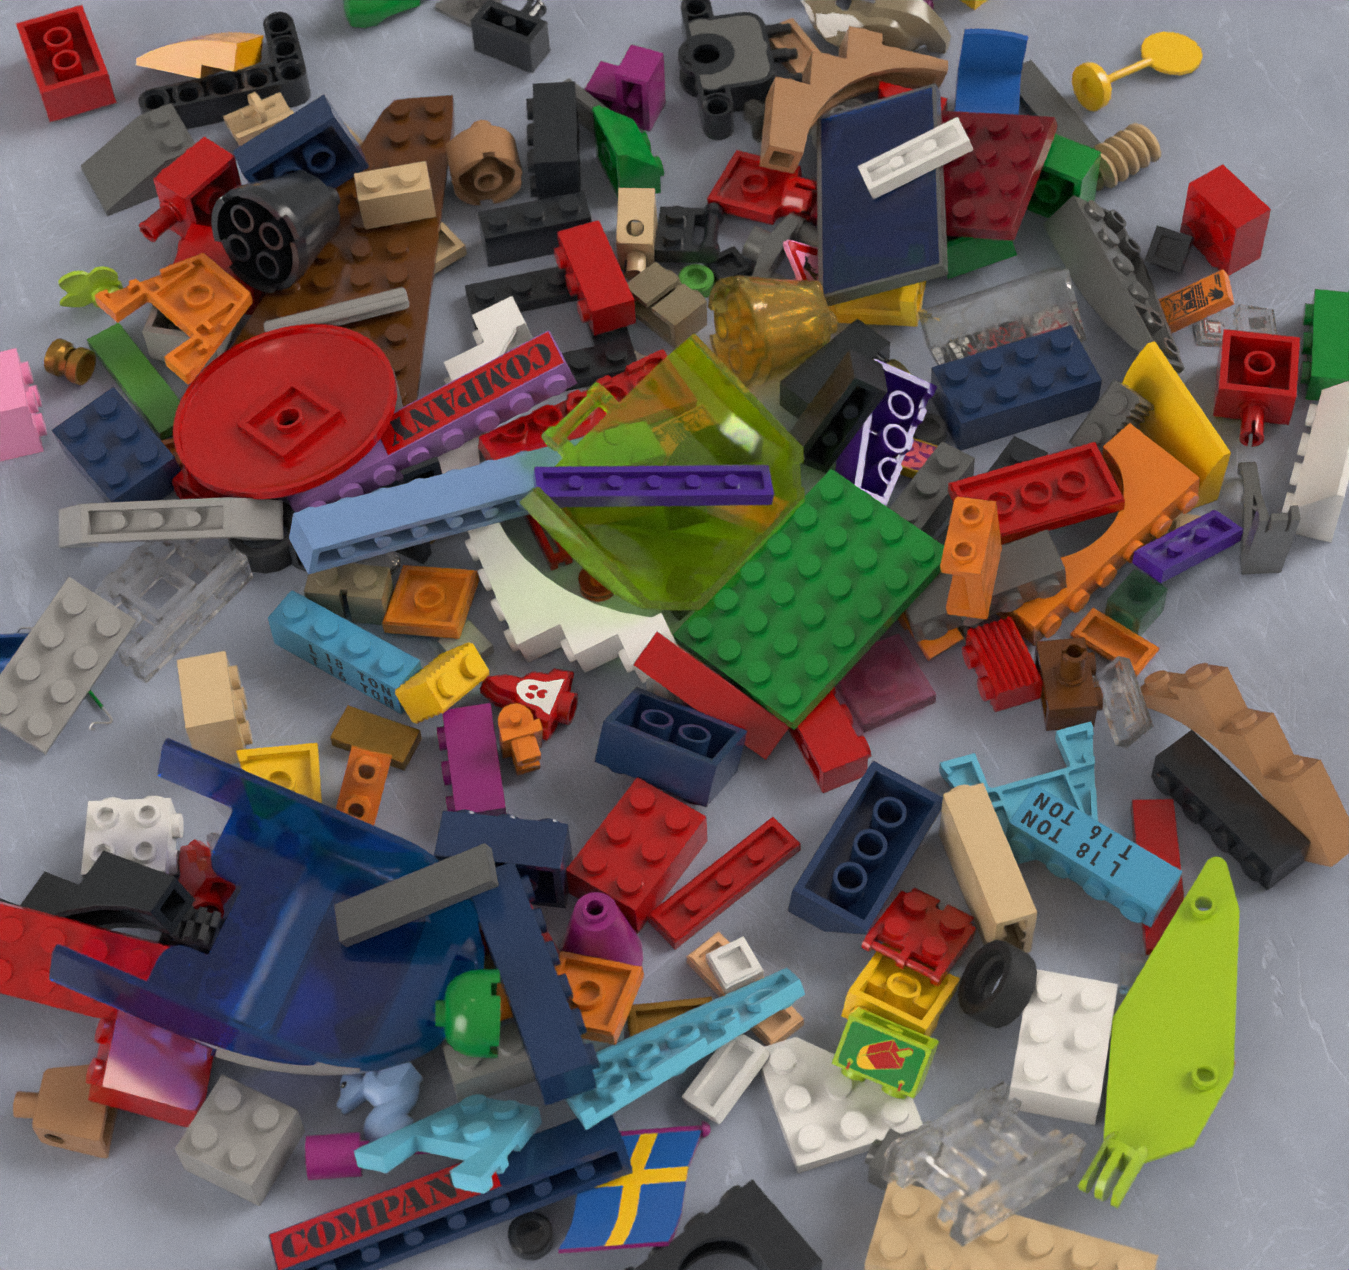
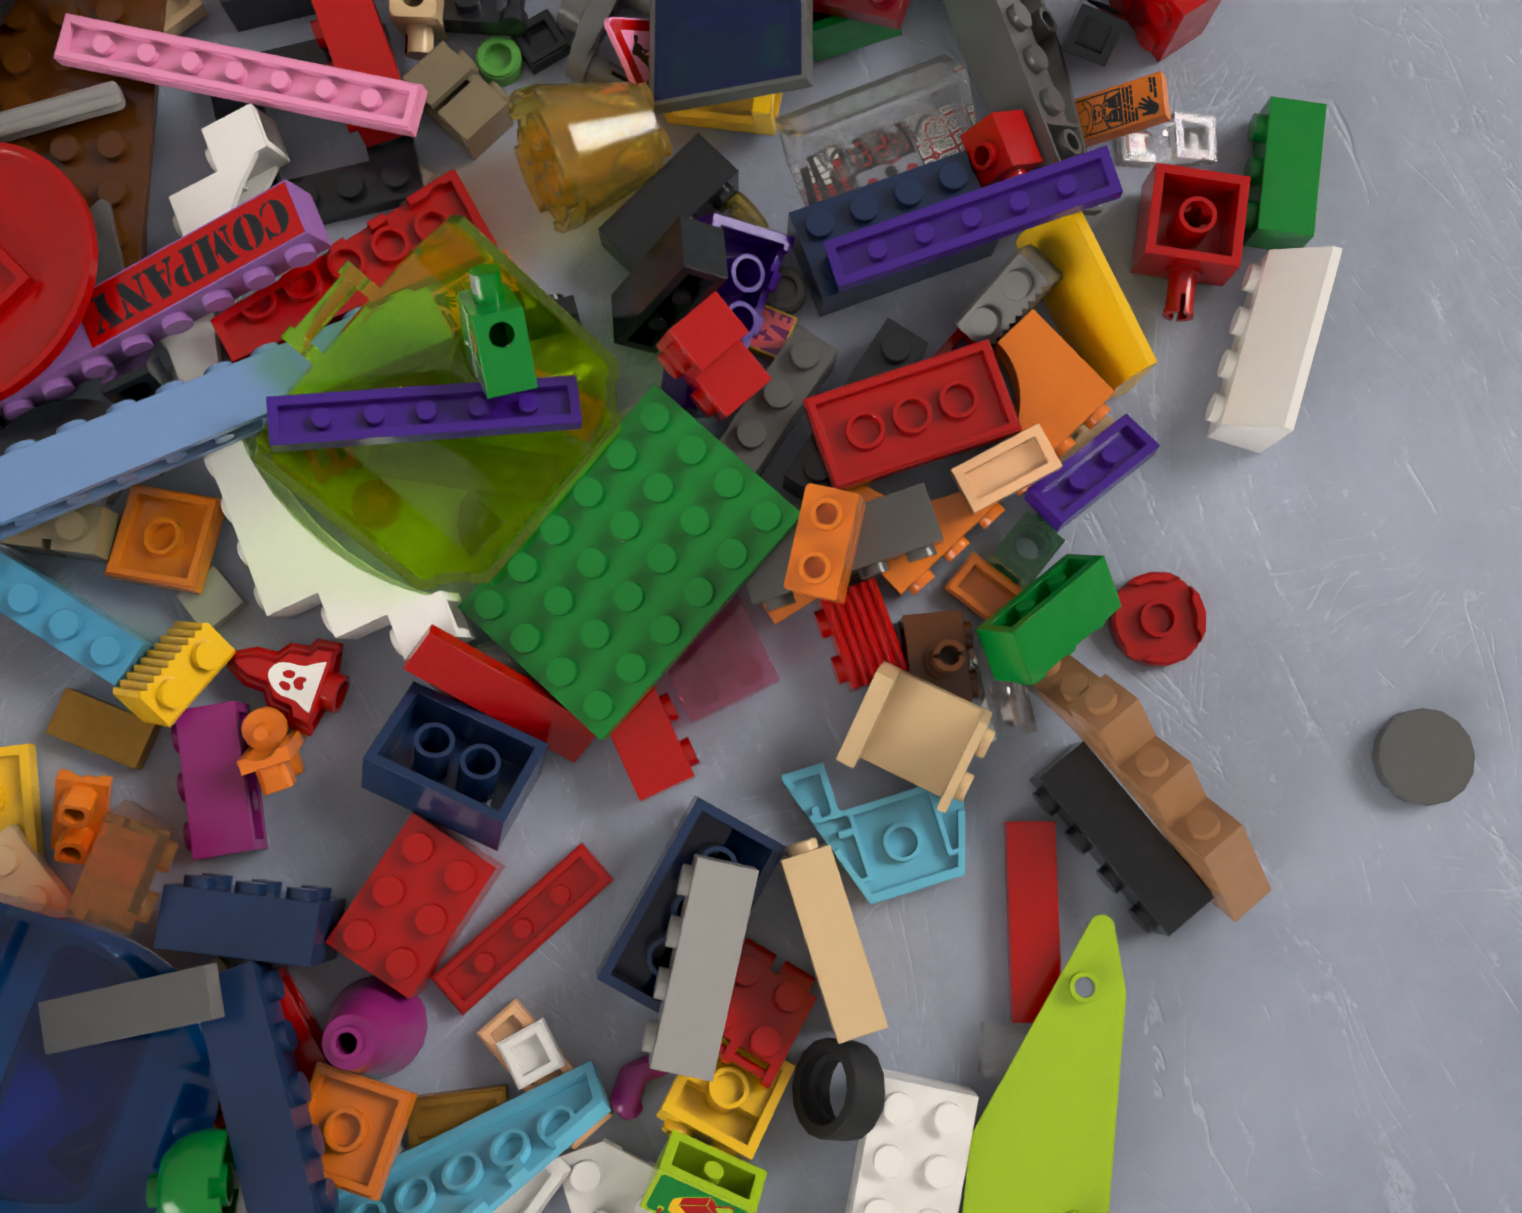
camera: 10 degrees left, 25 degrees up
dark azure brick [1005,784,1183,928] -> none
dark grey hinge [1237,462,1301,574] -> none
none -> bright pink tile [53,13,428,138]
none -> clear orange slope [65,799,180,935]
none -> green torso [457,264,538,399]
none -> magenta arm [610,1054,669,1120]
none -> light grey brick [641,854,759,1082]
none -> red brick [656,291,772,422]
none -> dark purple plate [823,145,1123,293]
none -> tan panel [836,661,996,814]
none -> light nougat tile [950,423,1062,515]
none -> red brick [960,110,1043,188]
none -> green brick [976,554,1121,686]
none -> red tile [1108,571,1206,668]

